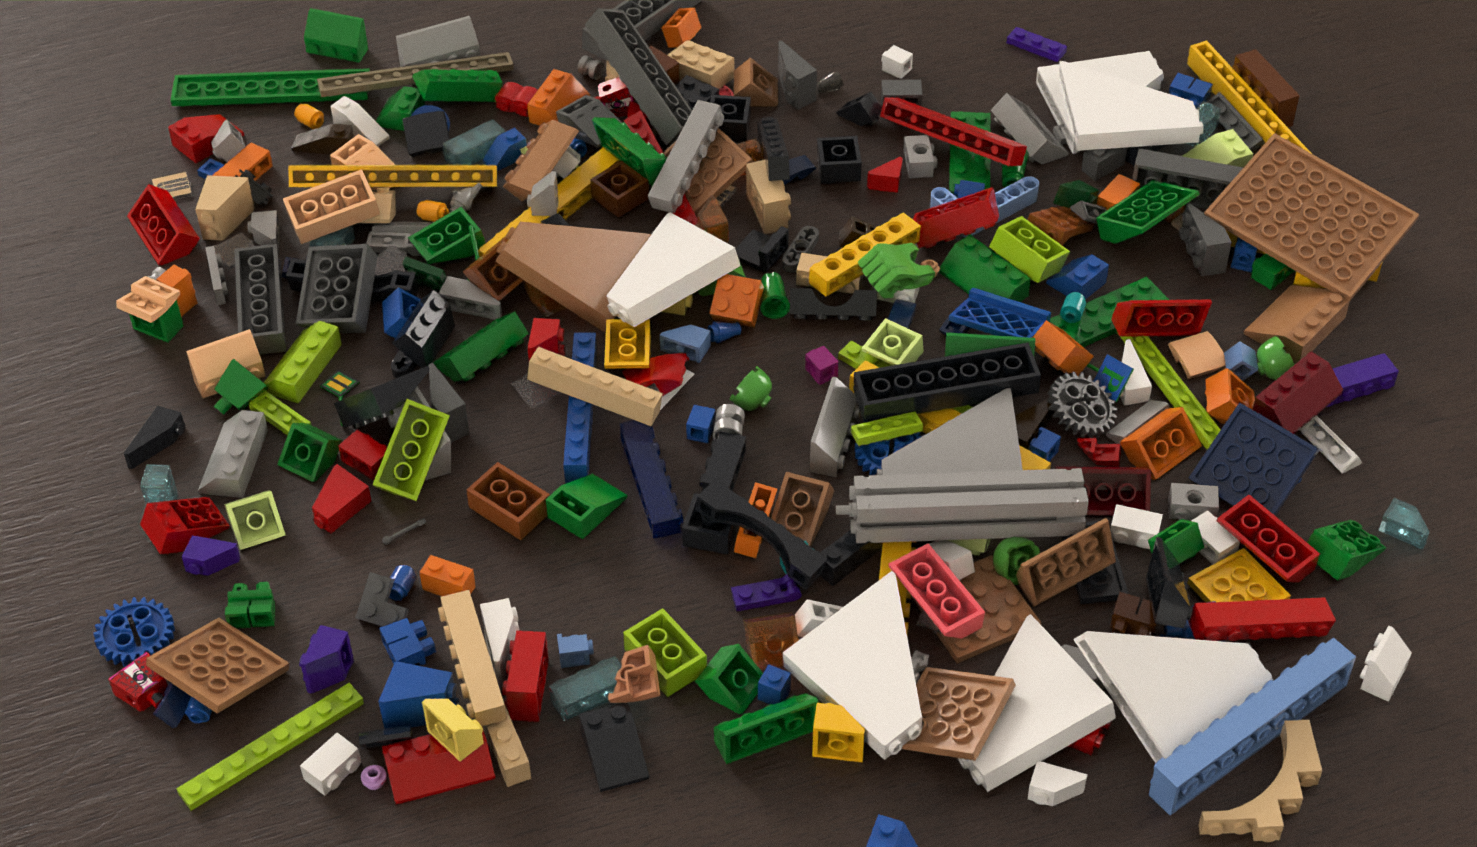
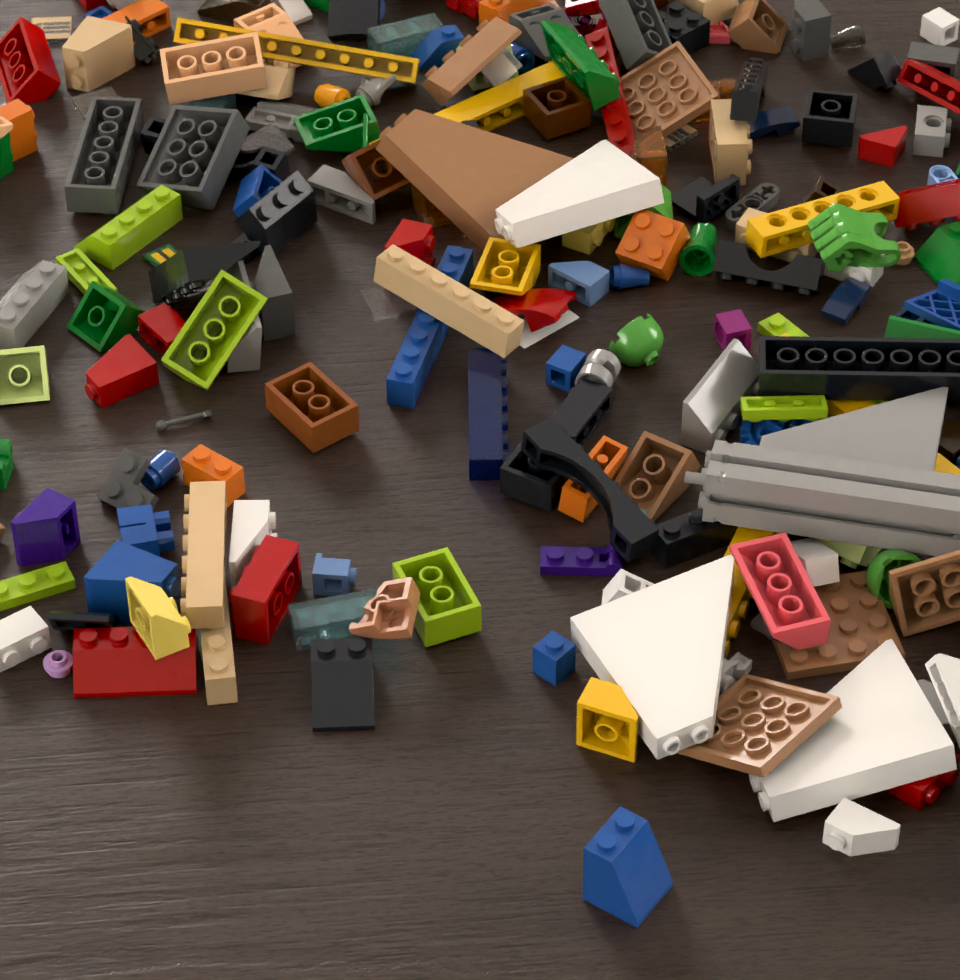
camera: 15 degrees right, 5 degrees down
light nougat slope [186,329,266,399] -> none
light grey plate [205,246,228,305] -> none
green torso [214,359,268,415] -> none
light grey slope [248,210,280,251] -> none
dark green plate [402,257,447,292] -> none
green slope [432,312,529,382] -> none
light grey slope [527,171,559,216] -> none
green slope [546,474,628,540] -> none
light grey brick [648,100,724,213] -> none
green slope [695,644,763,714] -> none
black brick [710,95,751,142] -> none
green slope [714,693,819,764] -> none
clear orange slope [743,612,798,670] -> none
yellowish green slope [862,318,924,365] -> none

